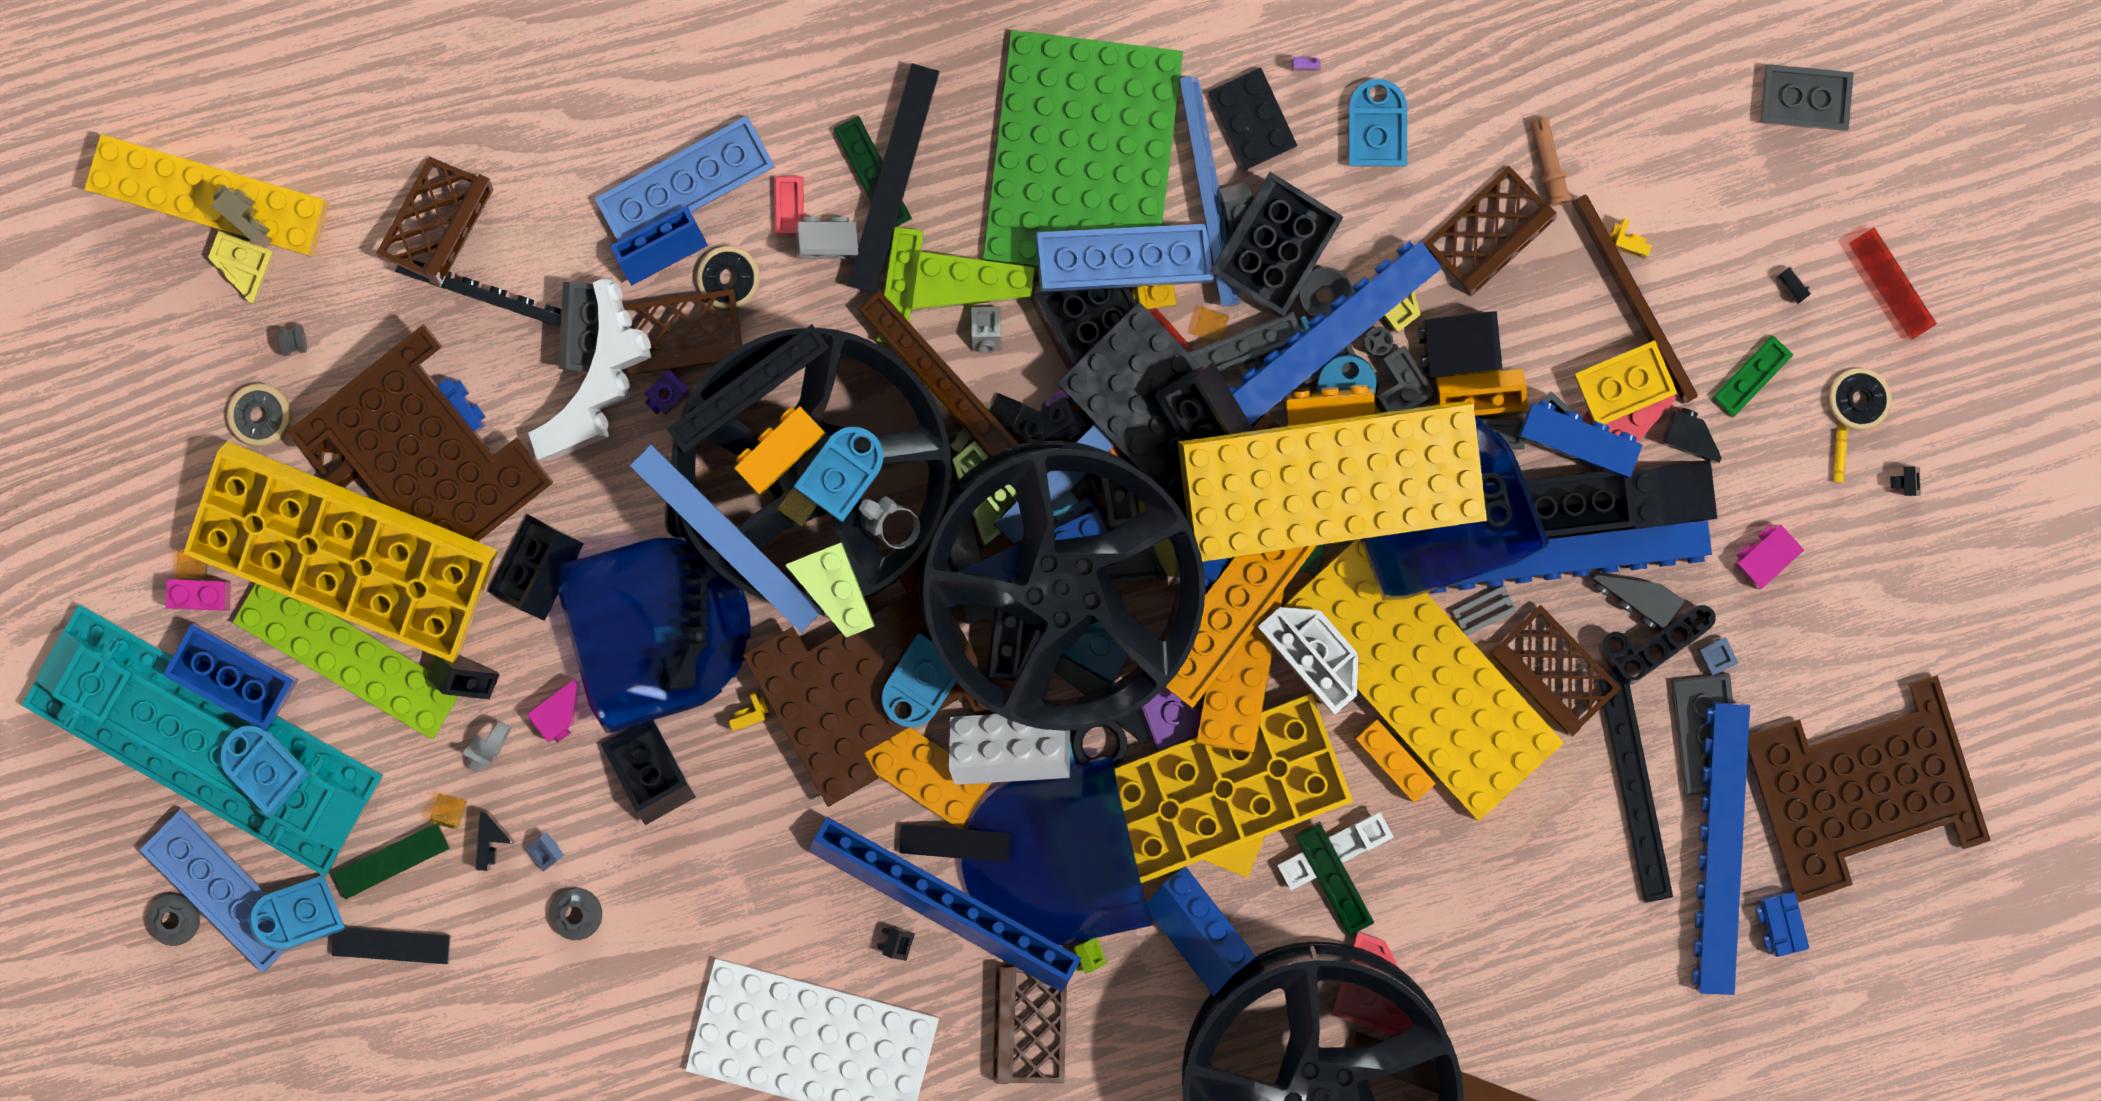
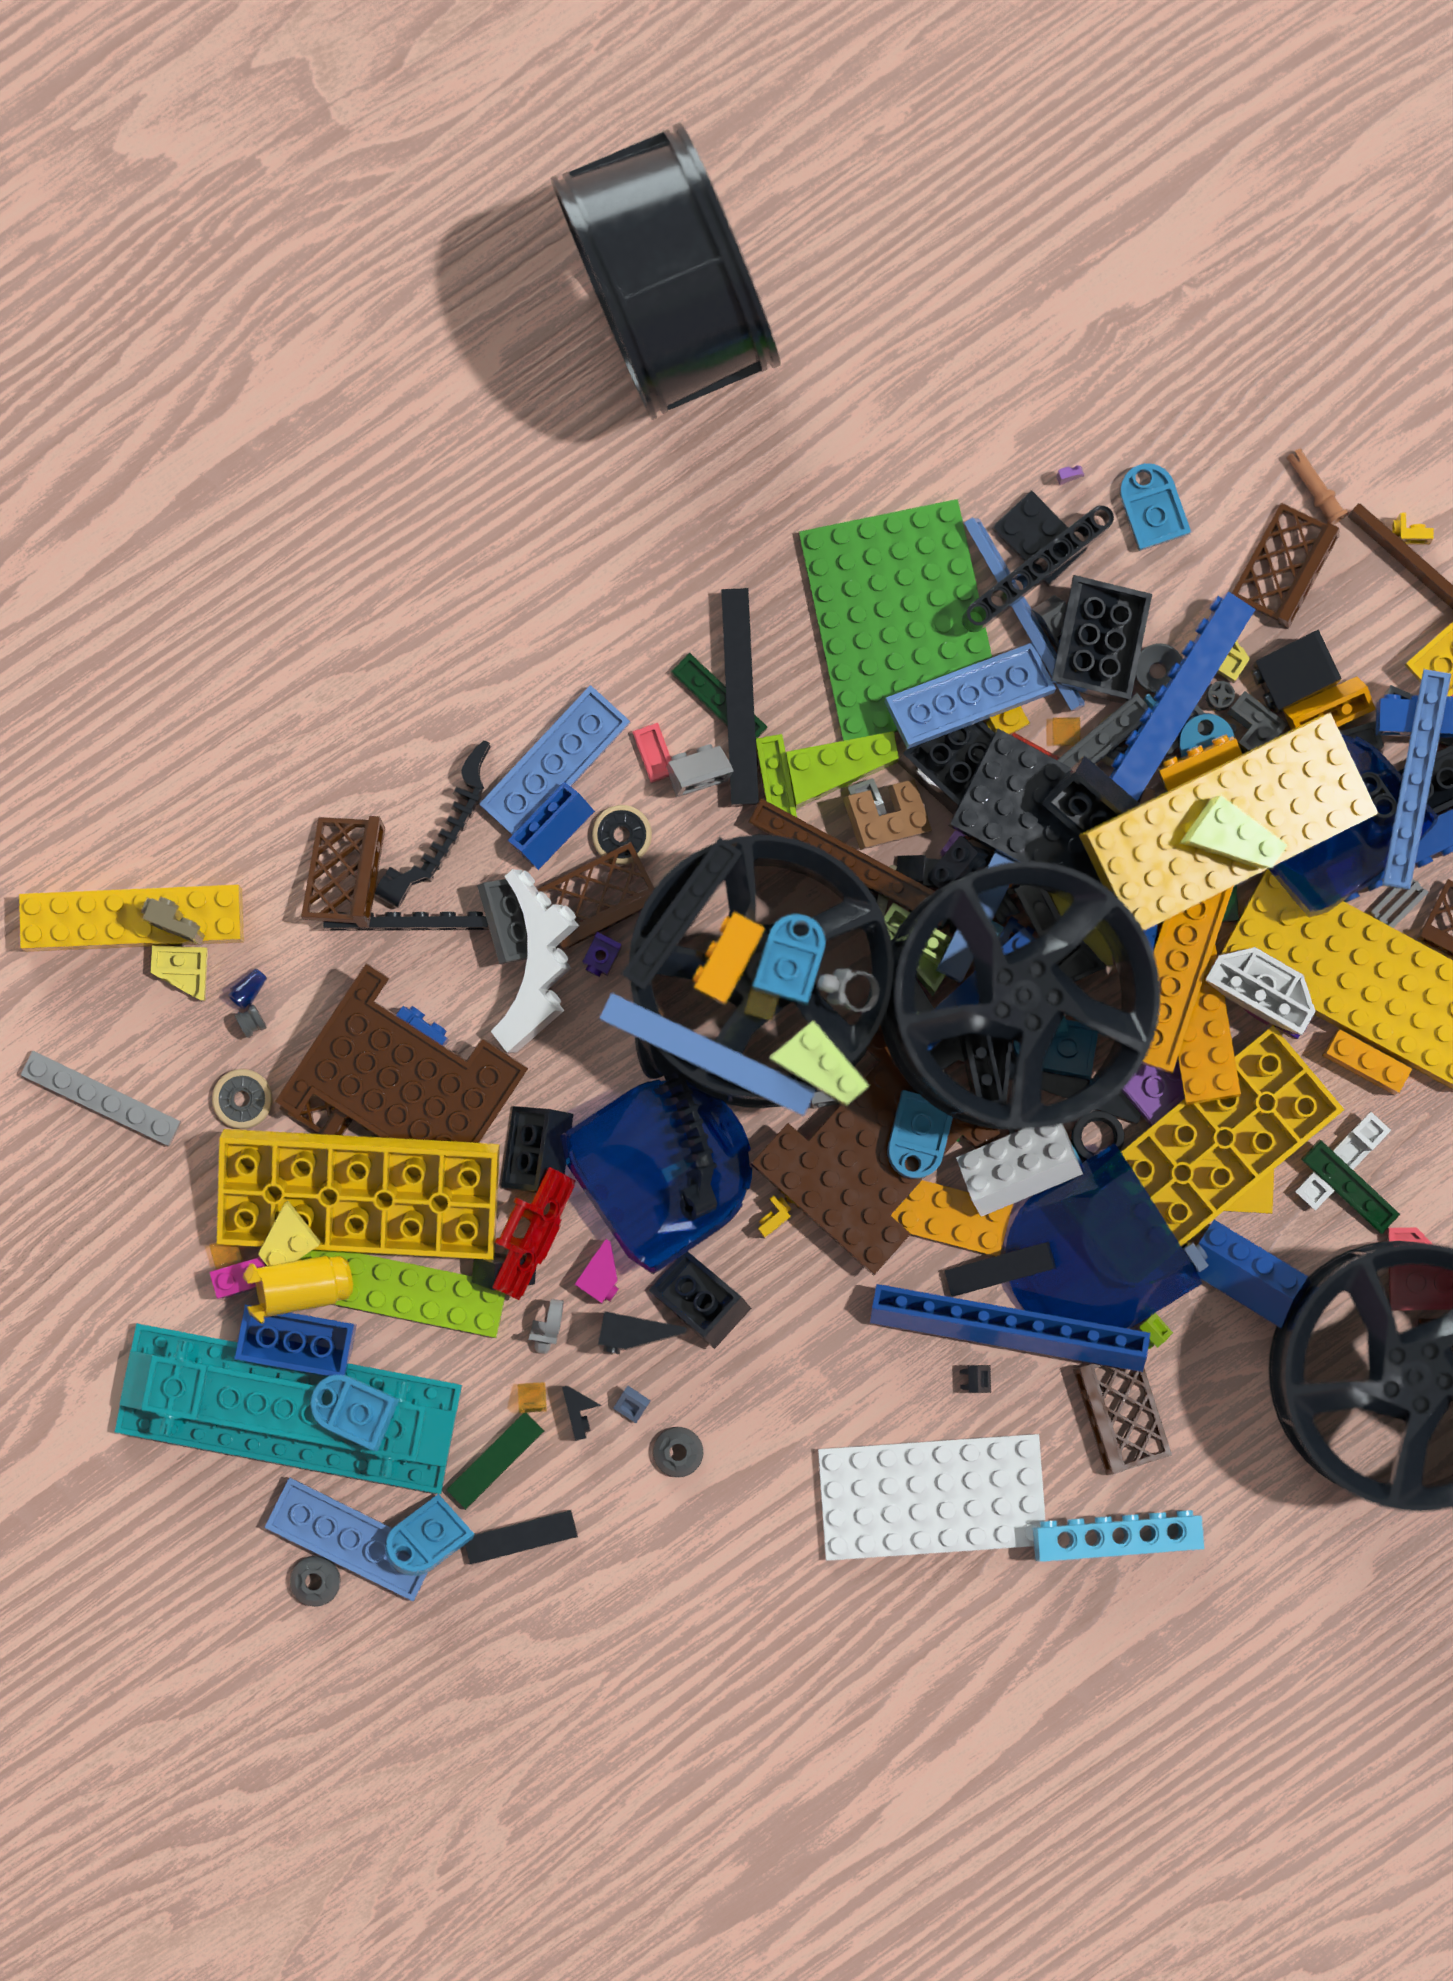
camera: 20 degrees left, 5 degrees down
none -> light grey plate [21,1051,181,1147]
none -> clear blue cone [228,968,267,1009]
none -> yellow piece [243,1256,353,1324]
none -> light yellow wing [258,1201,320,1266]
none -> black piece [374,740,491,908]
none -> red piece [493,1167,576,1300]
none -> black slope [598,1311,687,1355]
none -> medium nougat plate [843,779,932,850]
none -> black beam [962,505,1114,632]
none -> sand blue plate [1179,1242,1209,1272]
none -> yellowish green wedge [1180,795,1287,869]
none -> medium blue tile [1382,669,1451,890]

